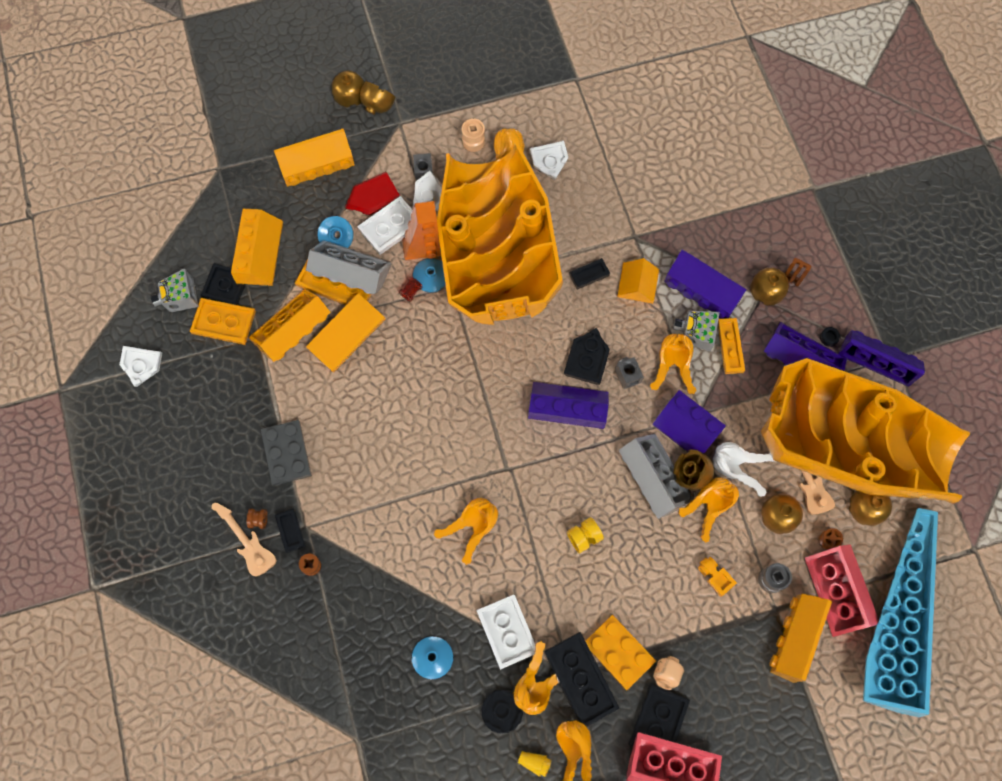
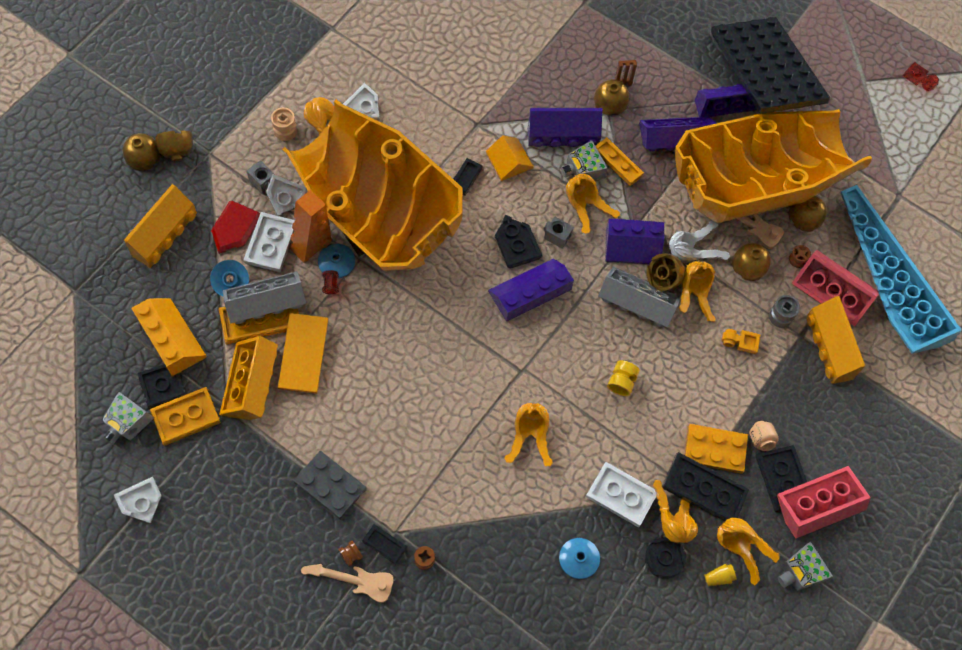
camera: 40 degrees left, 5 degrees down
black tile [820,327,840,347] -> none
none -> black plate [711,17,830,114]

